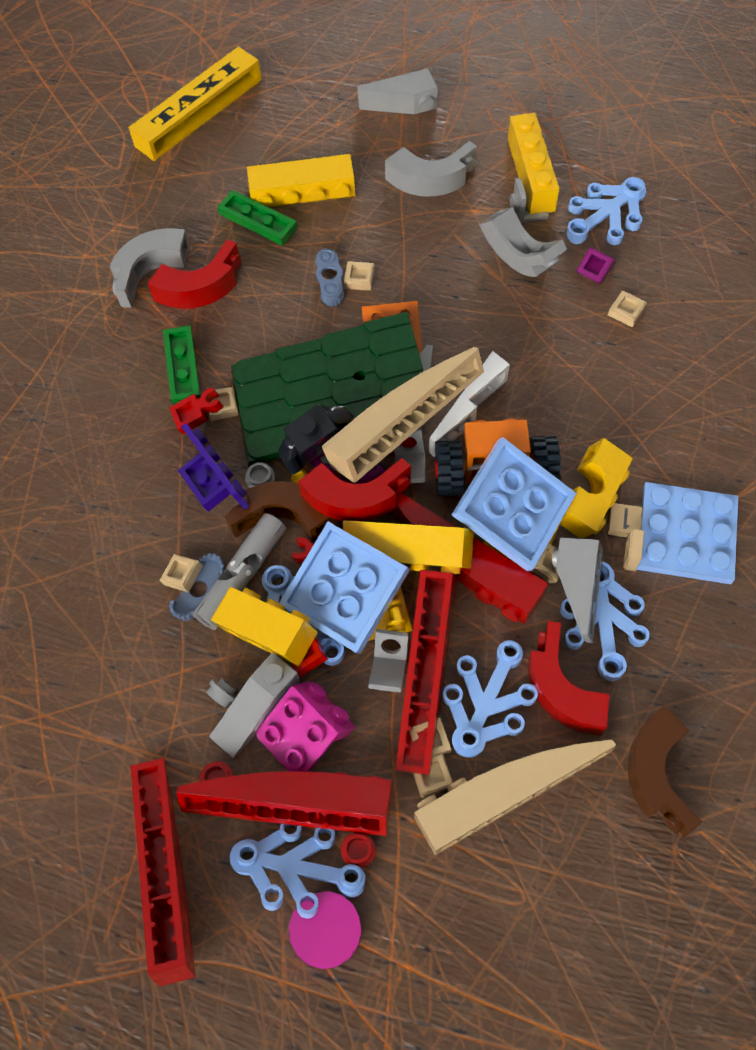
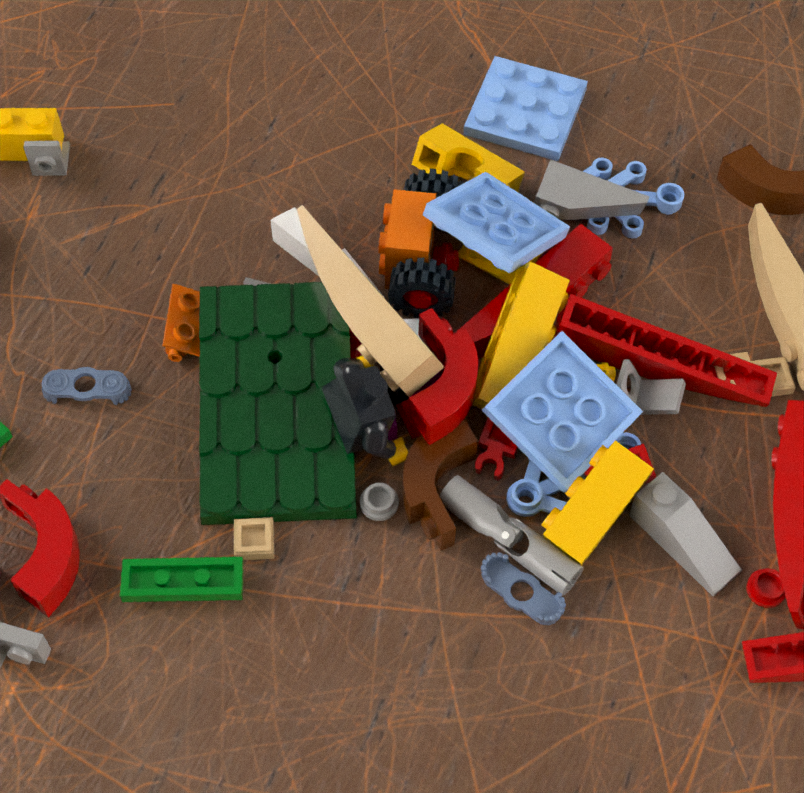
camera: 85 degrees left, 5 degrees down
tan tile [159,554,203,592] -> none
red plate [169,388,224,435] -> none
dark purple bracket [178,423,250,512] -> none
light grey plate [206,678,237,708] -> none
dark pink bracket [256,681,356,772] -> none
tan tile [344,261,374,291] -> none
light blue plant [443,640,538,758] -> none
light grey arch [479,207,567,277] -> none
red arch [528,621,610,736] -> none
light blue plant [566,177,646,245] -> none
magenta slope [576,247,615,284] -> none
tan tile [608,290,647,327] -> none
tan tile [608,503,643,538] -> none
tan tile [623,529,644,571] -> none

